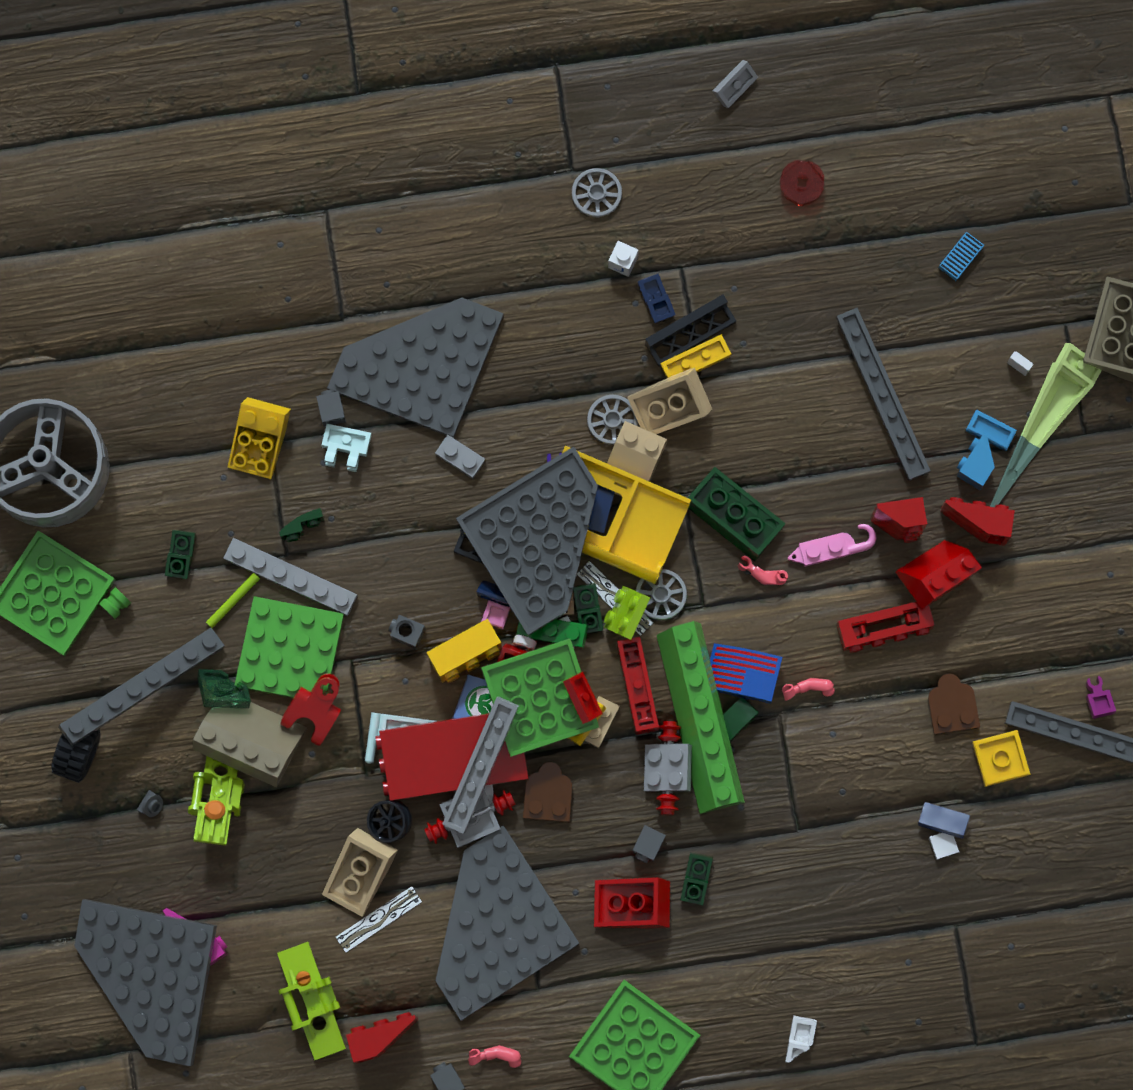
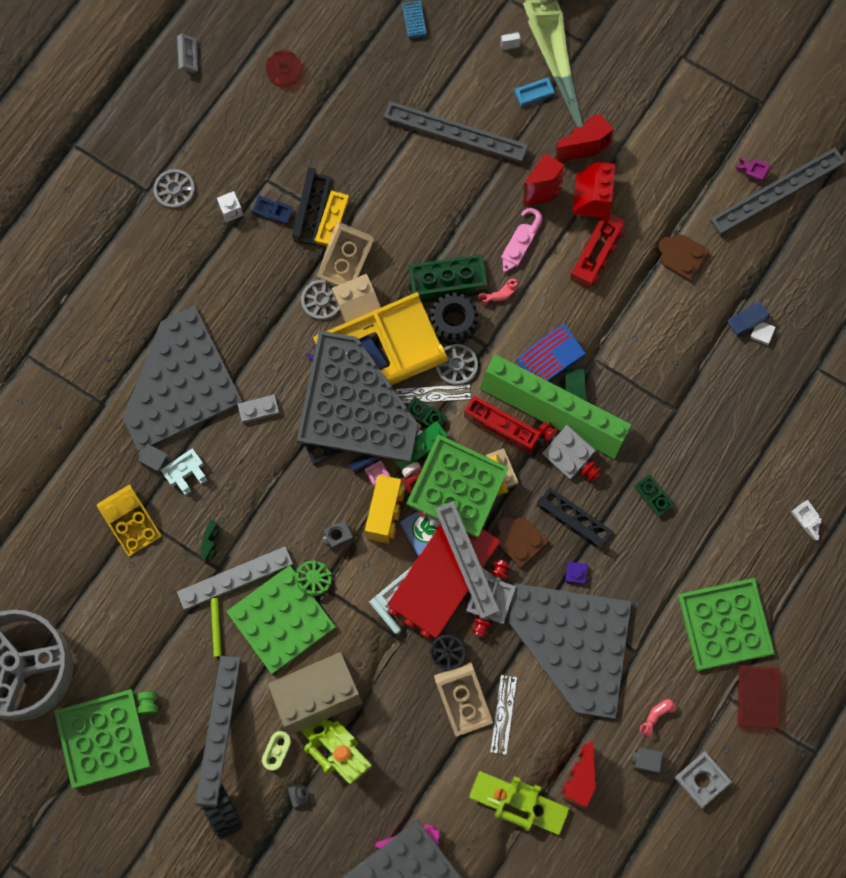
camera: 45 degrees left, 5 degrees down
dark green slope [165,530,196,579] -> none
clear green plate [197,669,251,708] -> none
red piece [280,673,341,746] -> none
red plate [563,672,603,724] -> none
red slope [594,877,670,929] -> none
lime plate [604,586,650,640] -> none
dark grey brick [632,825,666,864] -> none
coral arm [782,678,835,701] -> none
dark azure slope [957,434,995,490] -> none
yellow plate [972,730,1031,787] -> none
none -> yellowish green plate [262,731,291,771]
none -> bright green wheel [295,560,331,596]
none -> black tyre [431,293,478,345]
none -> black fence [536,487,613,551]
none -> dark purple plate [565,561,588,585]

